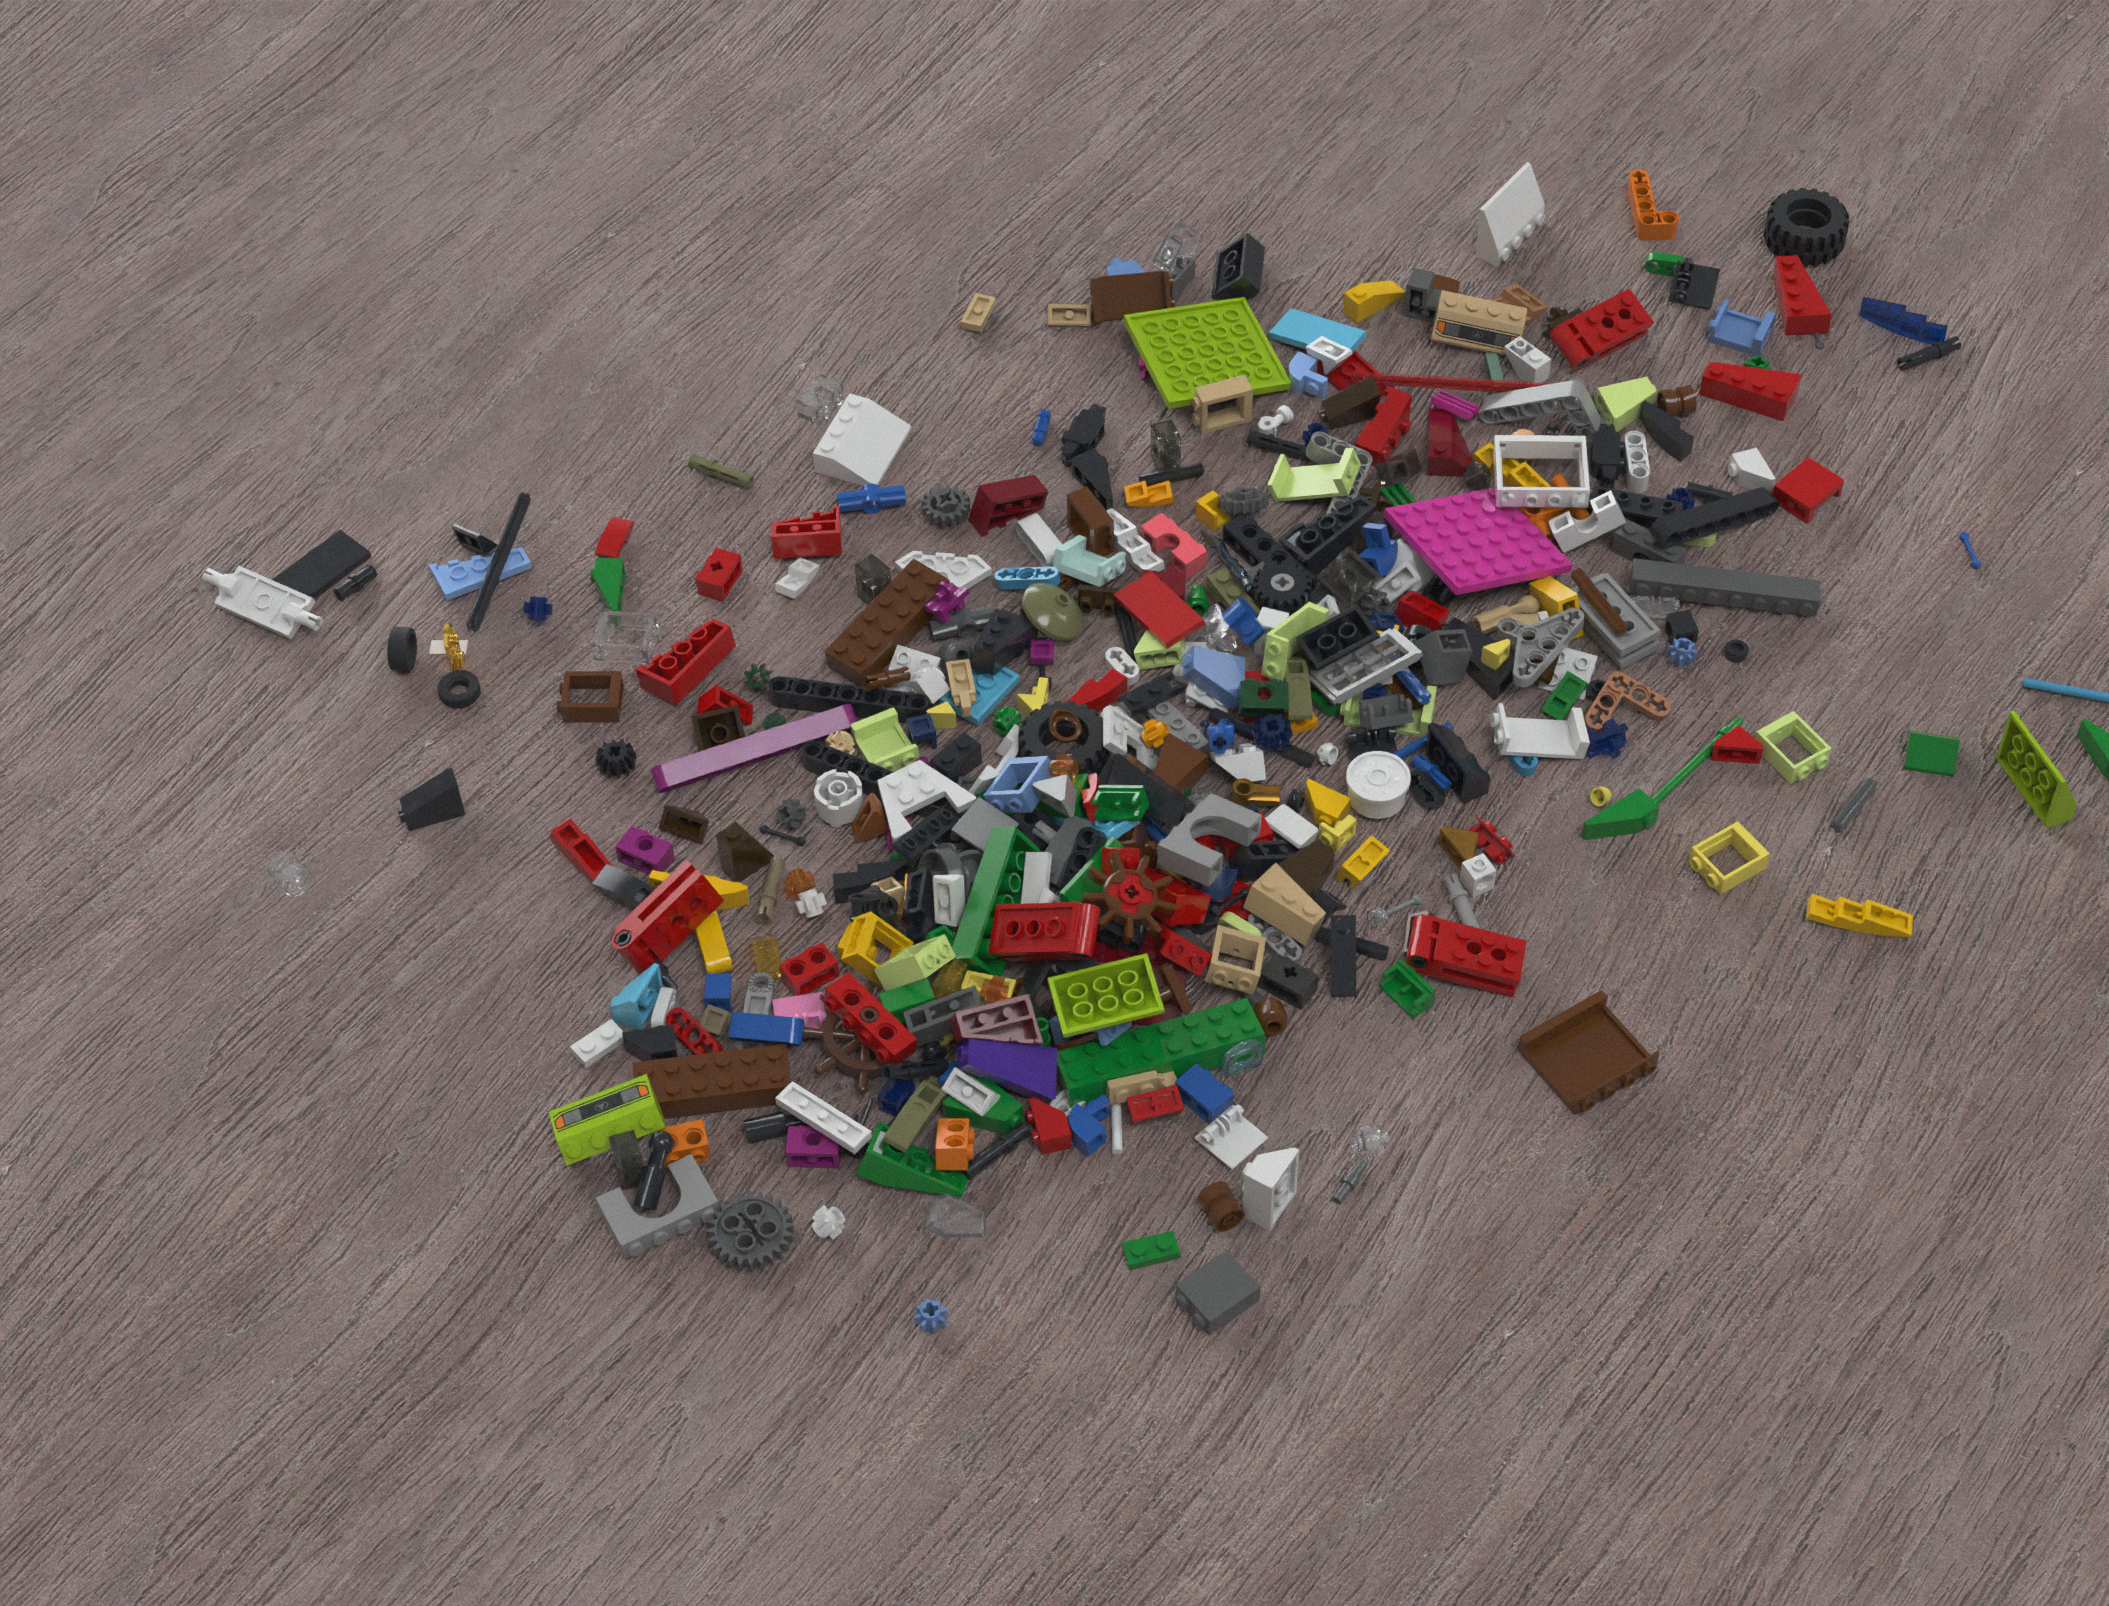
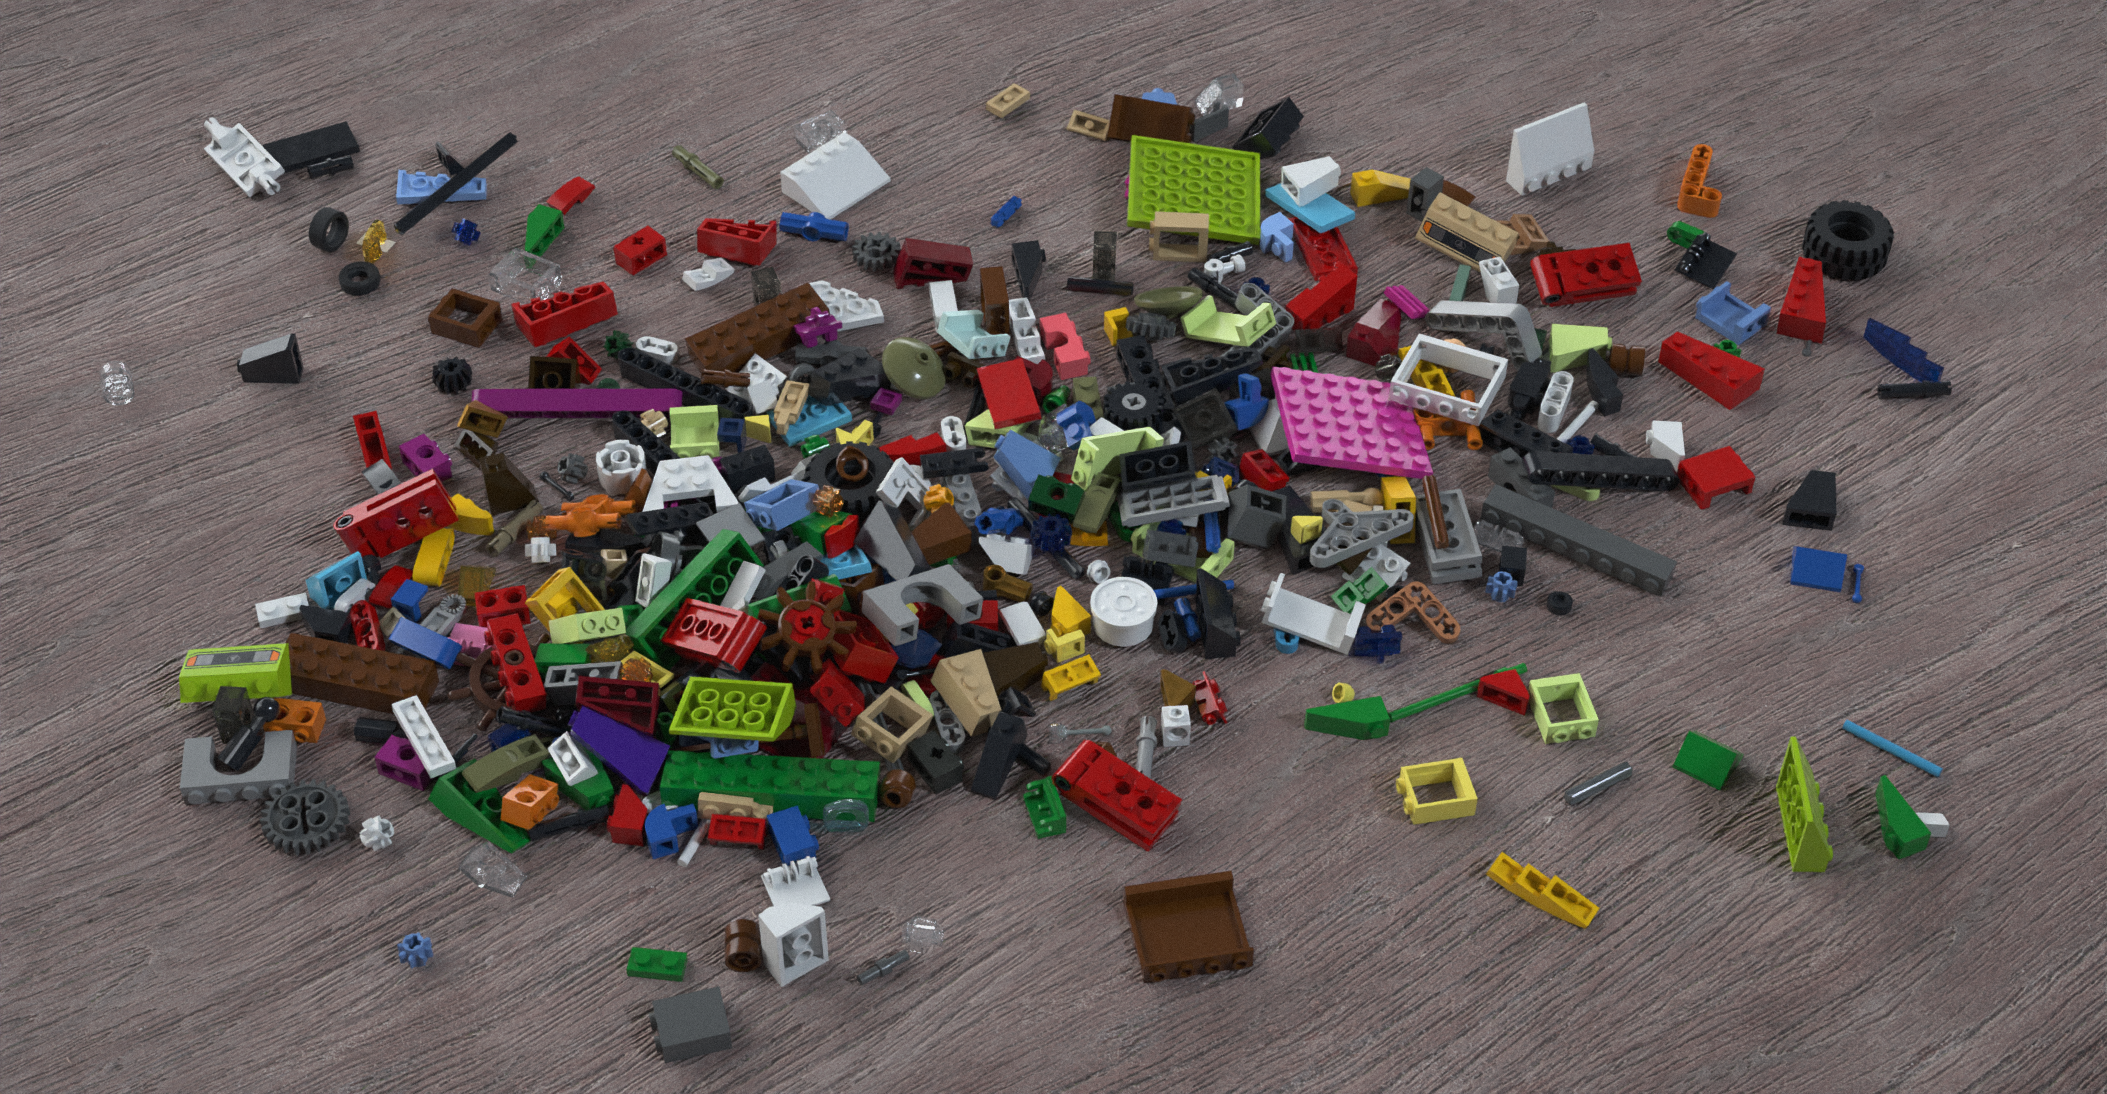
camera: 20 degrees right, 5 degrees down
dark azure beam [994,567,1061,590] -> none
light grey slope [1032,774,1077,818] -> none
black hinge [1061,404,1106,467] -> none
green hinge [1092,785,1150,821] -> none
light orange slope [1124,481,1174,507] -> none
black sword [1200,530,1253,591] -> none
white slope [1306,336,1353,375] -> none
dark brown slope [1318,376,1381,431] -> none
red axle [1349,371,1554,393] -> none
white slope [1373,560,1422,603] -> none
white arch [1548,490,1626,553] -> none
none -> red slope [369,565,413,609]
none -> pearl gold slope [457,400,508,438]
none -> orange piece [545,494,637,537]
none -> white beam [636,336,679,364]
none -> olive dish [1134,286,1203,318]
none -> black pin [1207,241,1253,263]
none -> white slope [1281,156,1341,207]
none -> white bar [1557,401,1599,443]
none -> black slope [1782,470,1837,531]
none -> blue slope [1790,546,1847,593]

